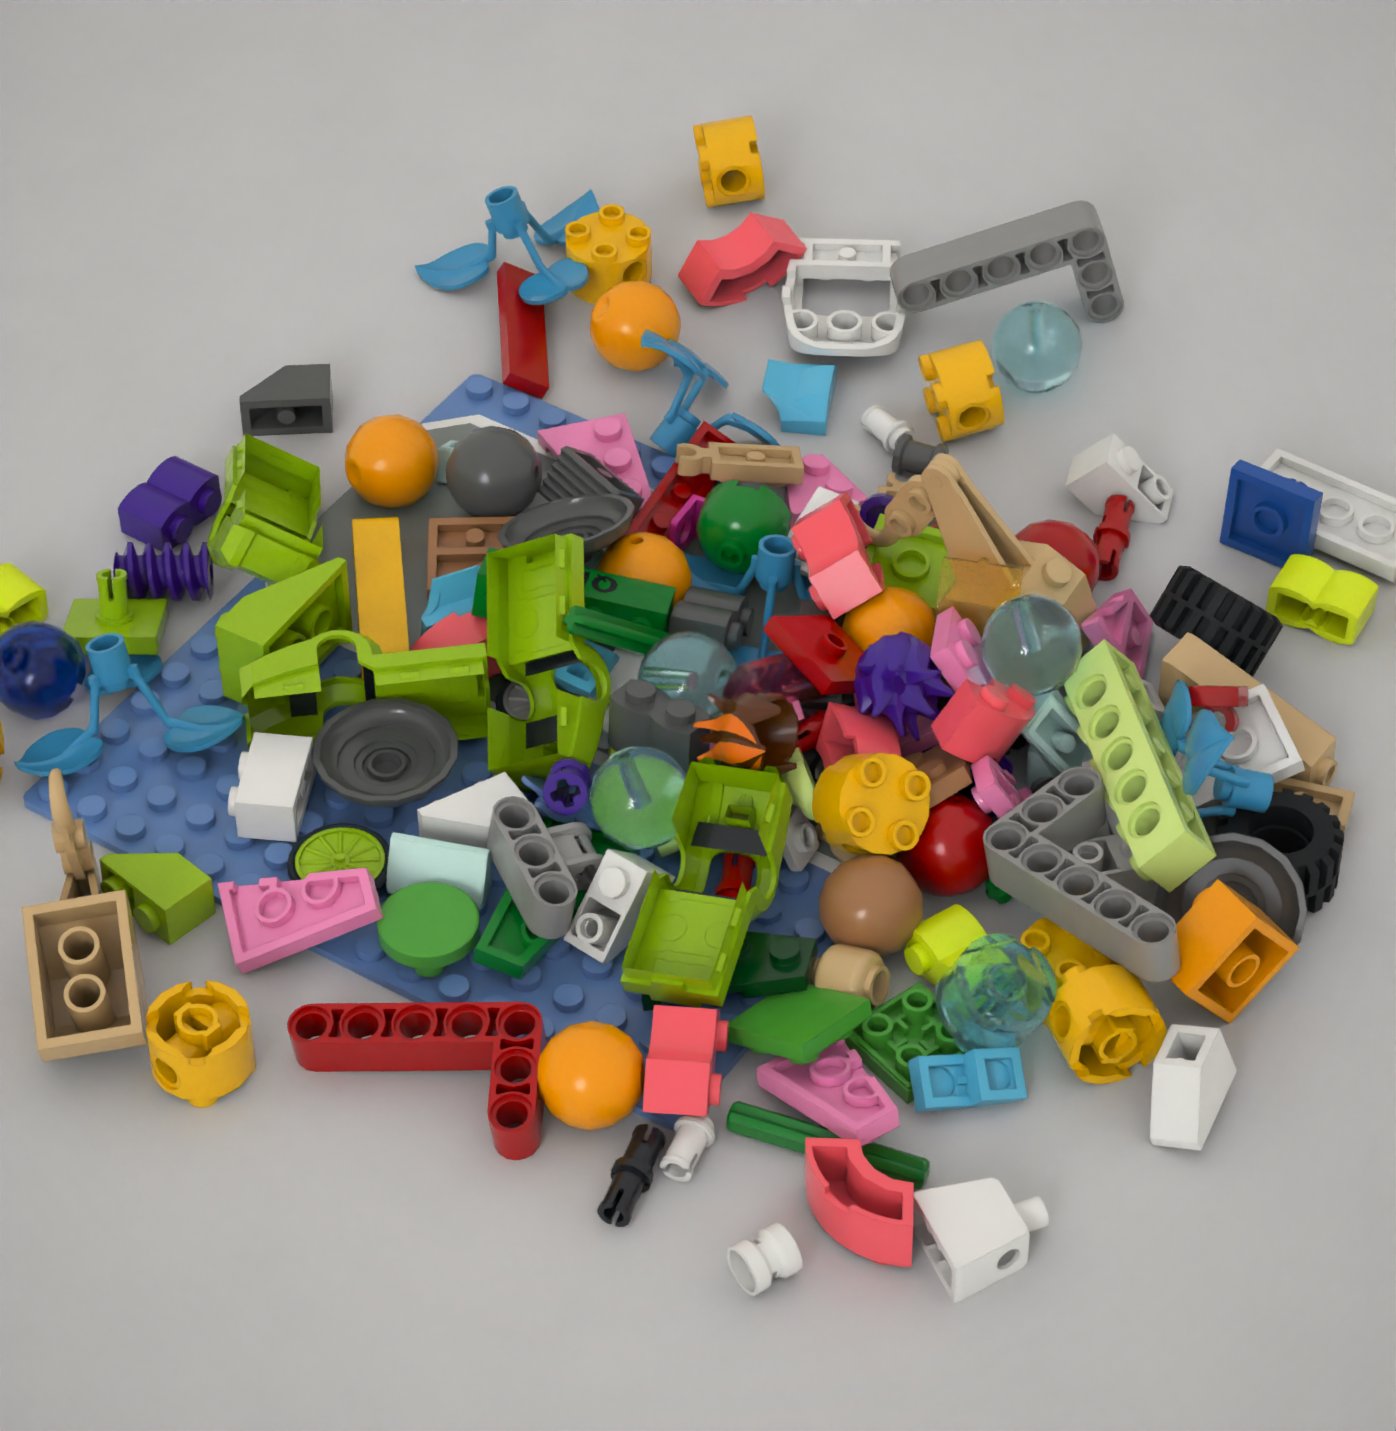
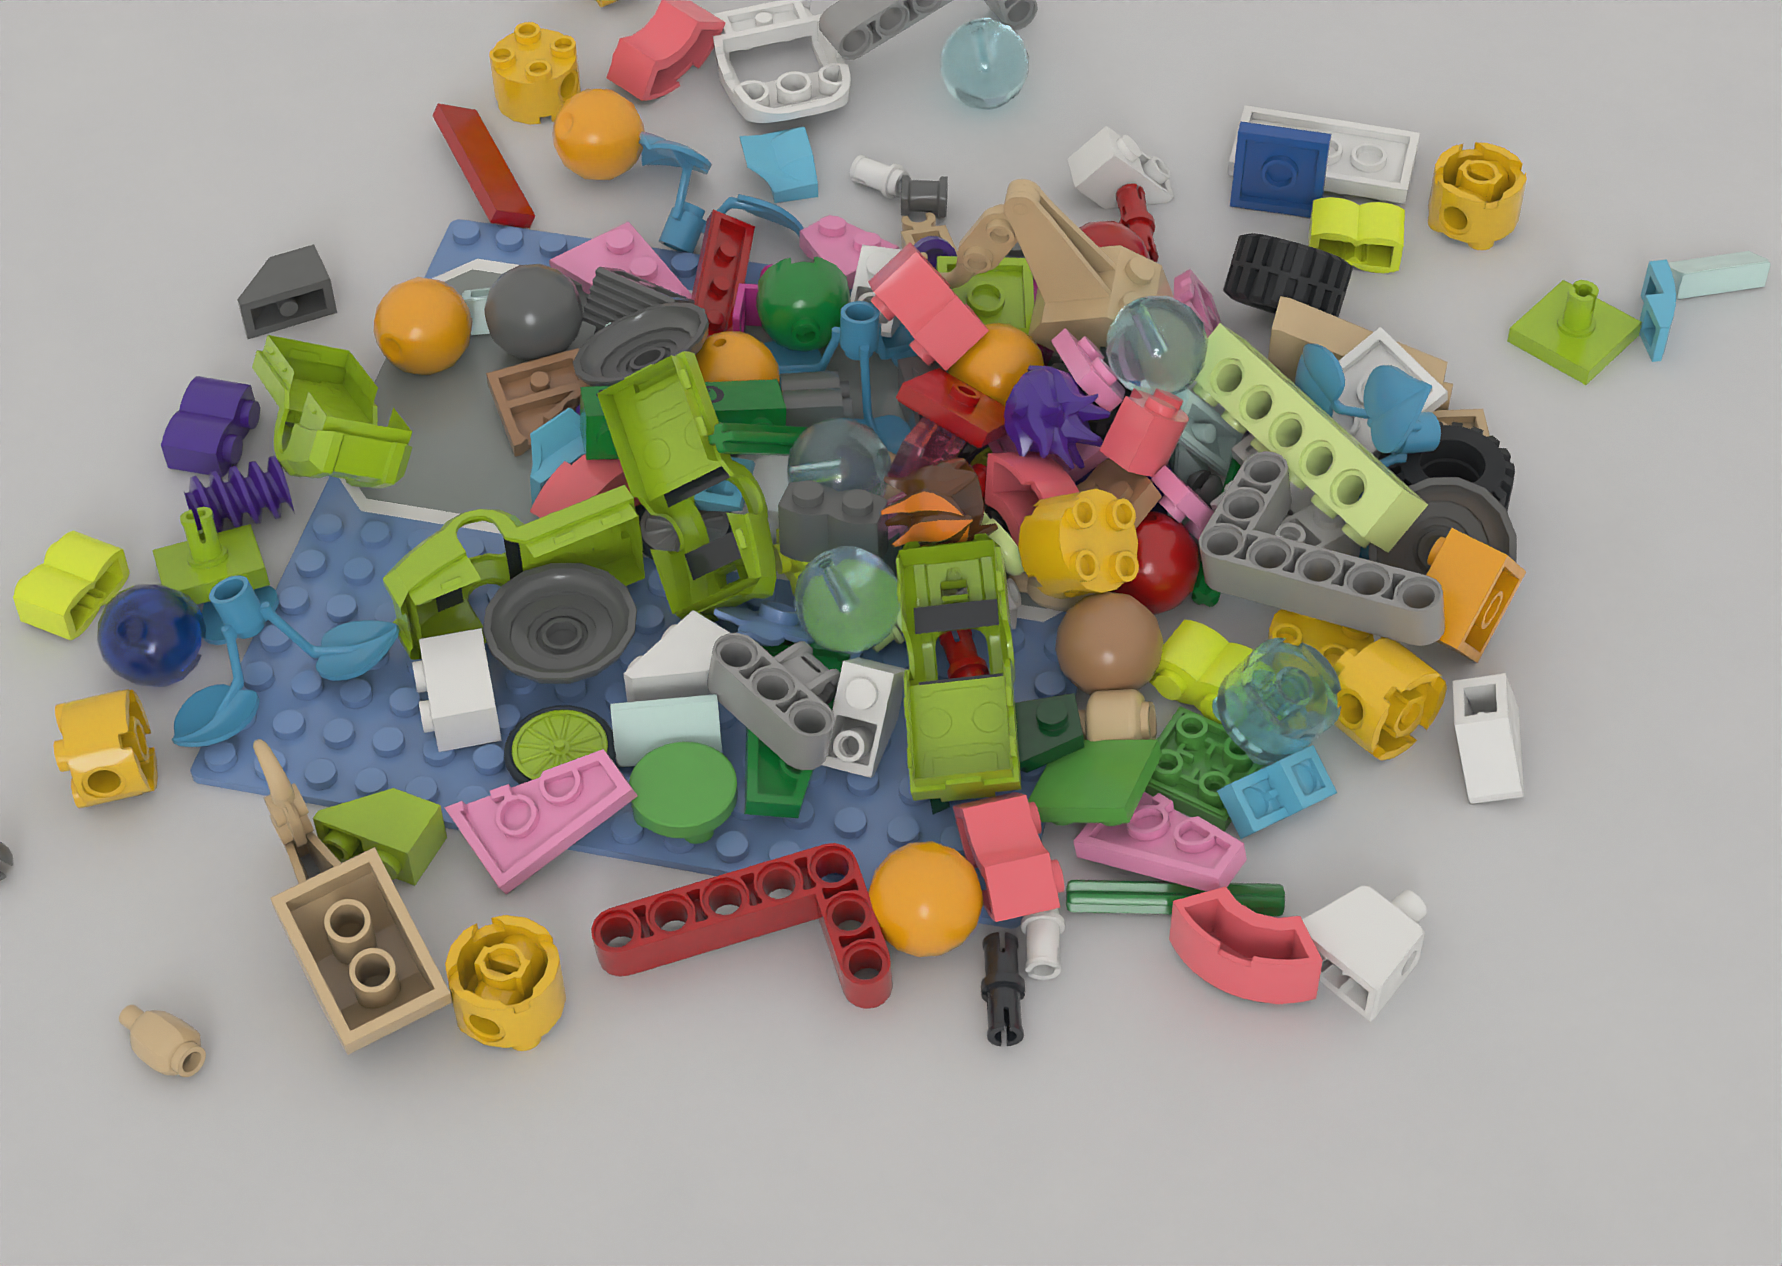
camera: 20 degrees left, 5 degrees up
lime slope [215,557,353,706] -> none
yellow beam [352,517,409,679] -> none
dark azure plant [415,186,600,305] -> none
dark purple bush [543,758,592,815] -> none
tan plate [675,442,804,487] -> none
white wheel [727,1222,803,1296] -> none
yellow brick [918,340,1005,443] -> none
clear yellow piece [932,556,1024,653] -> none
red tile [1189,685,1248,732] -> none

